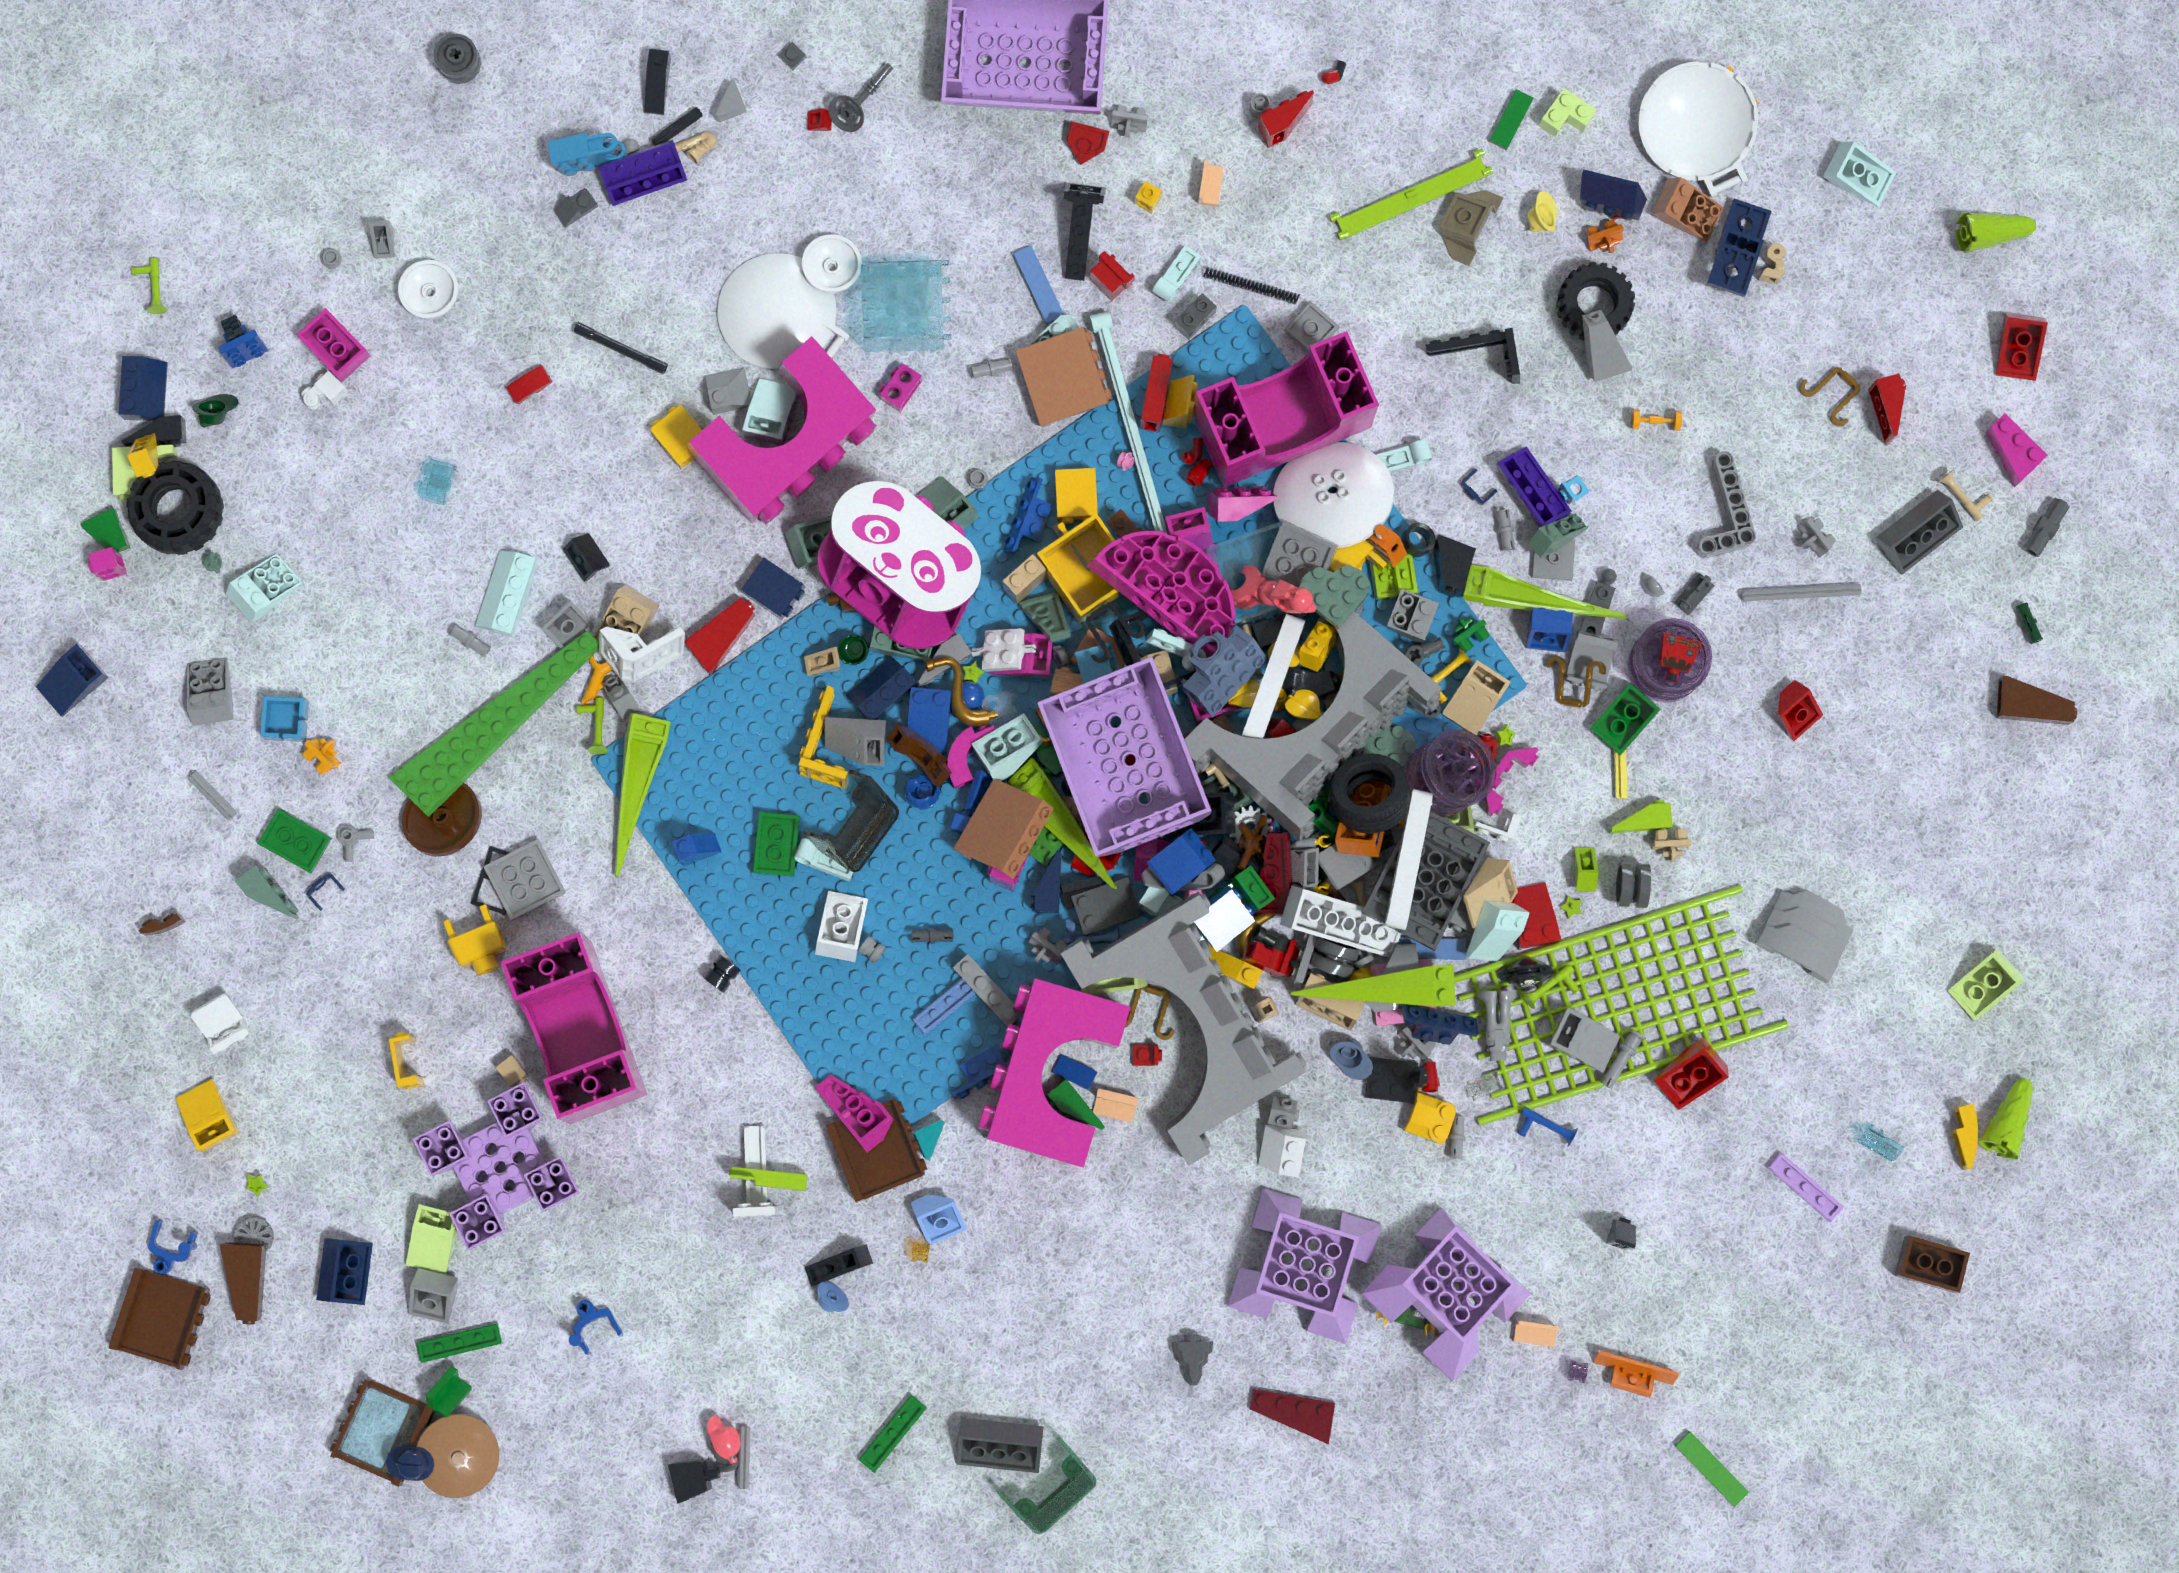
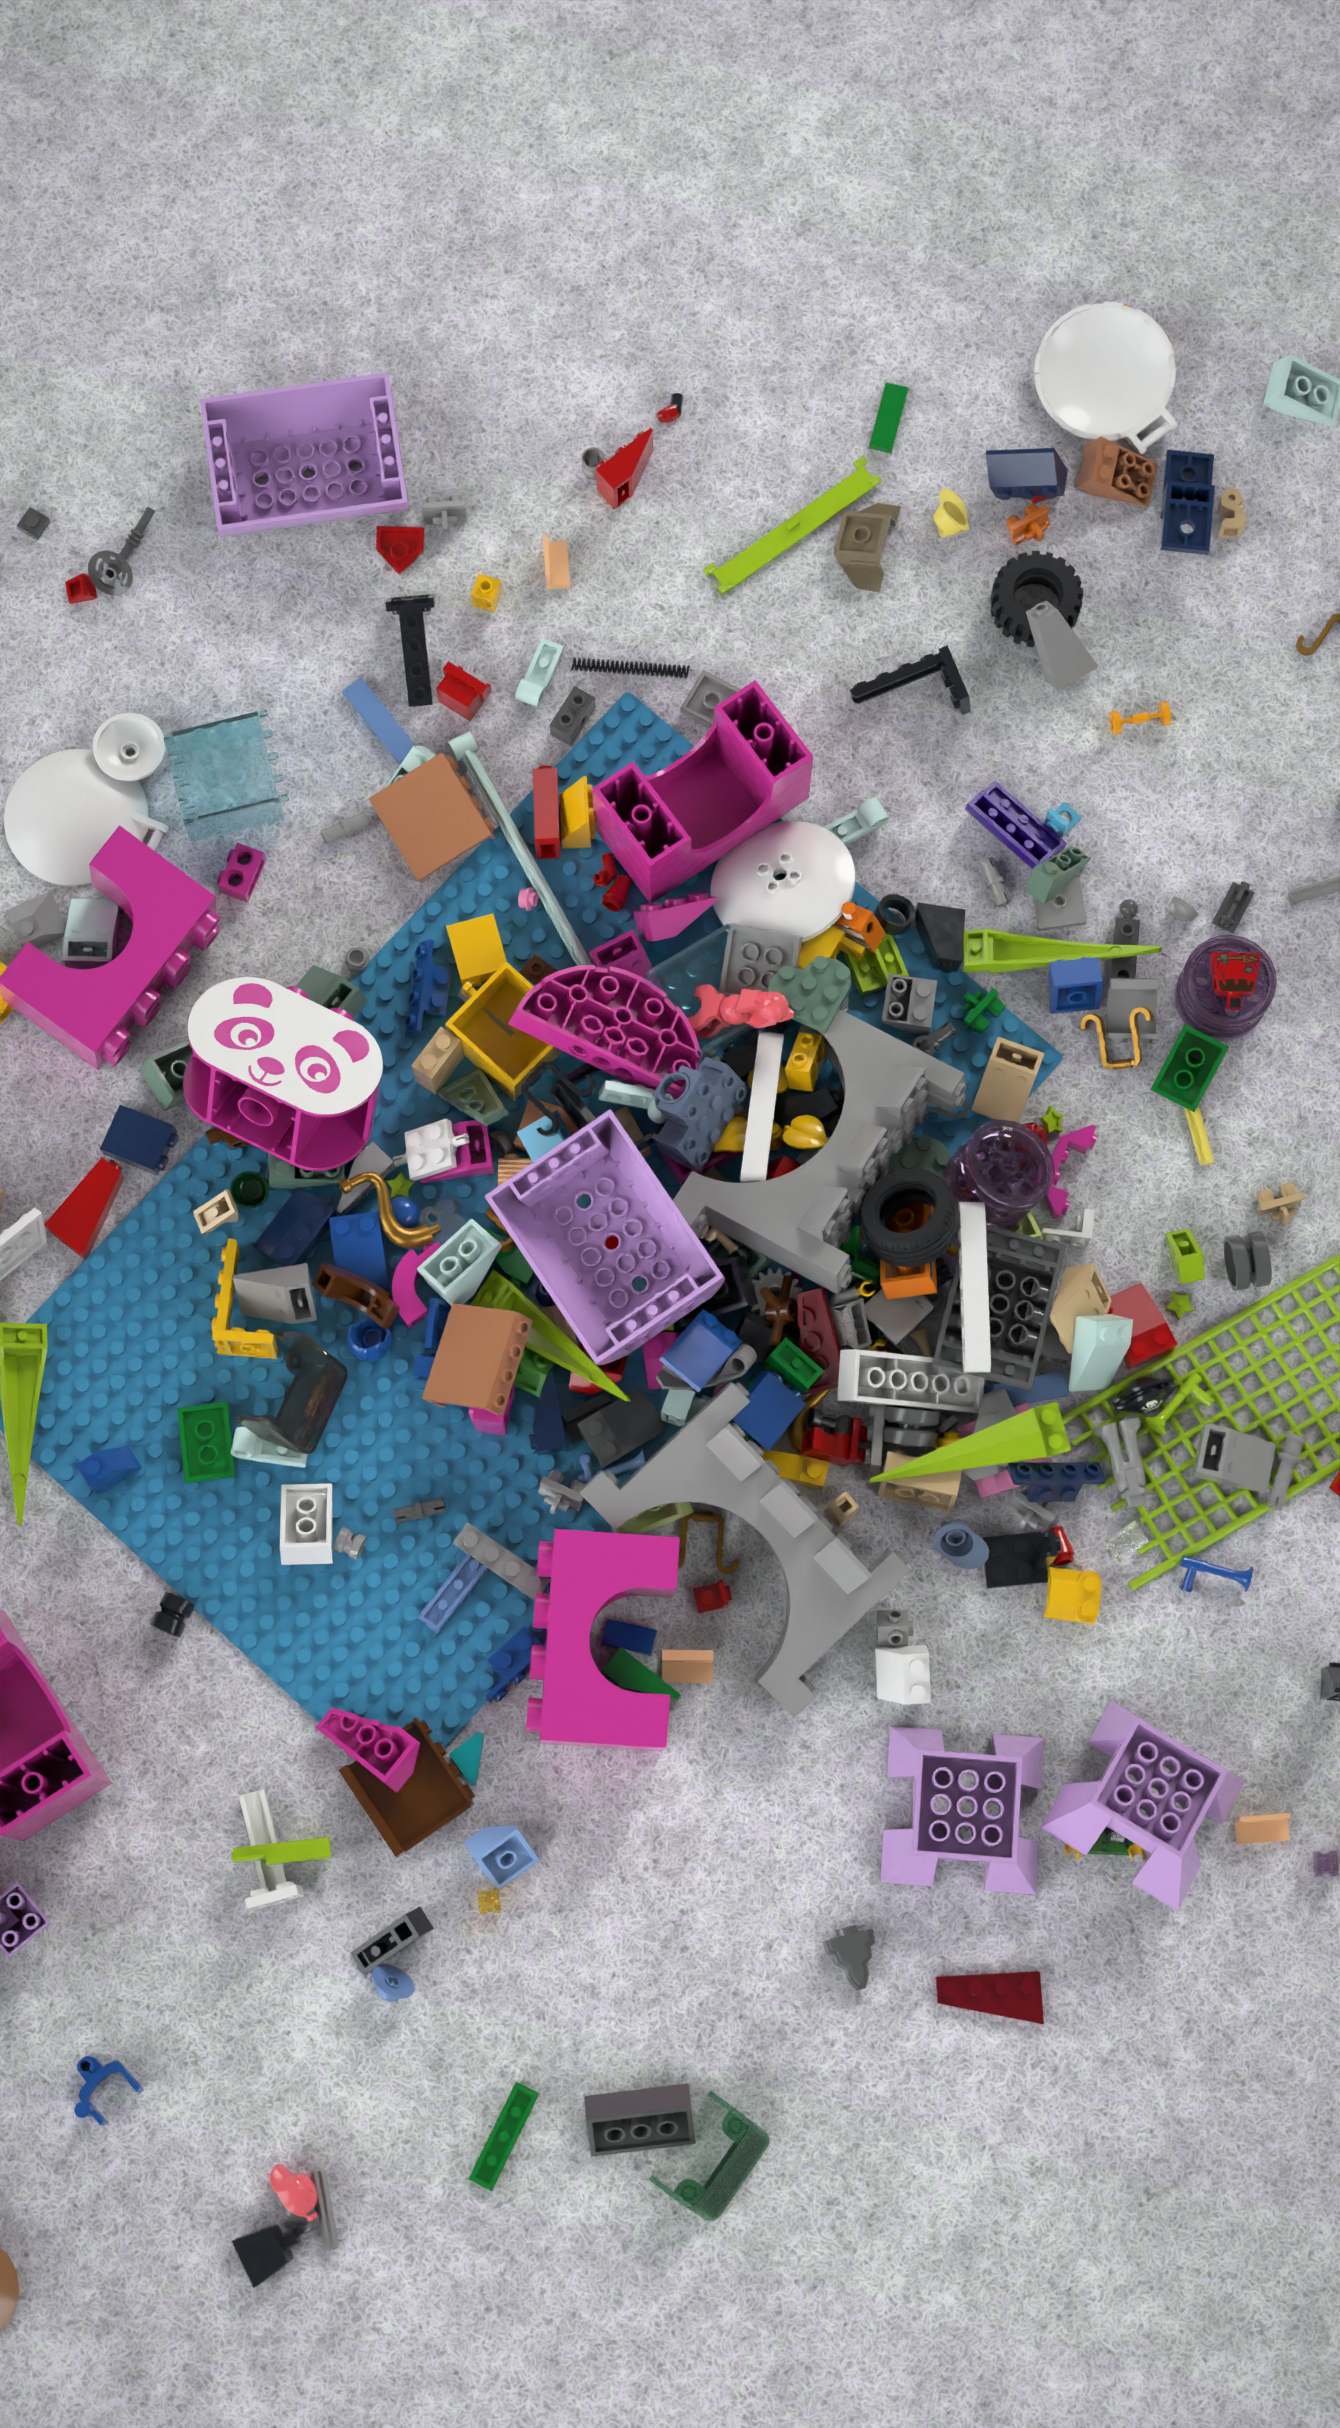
camera: 10 degrees left, 5 degrees down
yellow piece [1431,648,1472,704] -> none
light grey pin [1449,1116,1466,1159] -> none
dark blue piece [1461,468,1498,505] -> none
yellowish green brick [1539,88,1597,137] -> none
lime slope [1609,800,1673,834] -> none
light grey beam [1696,451,1756,558] -> none

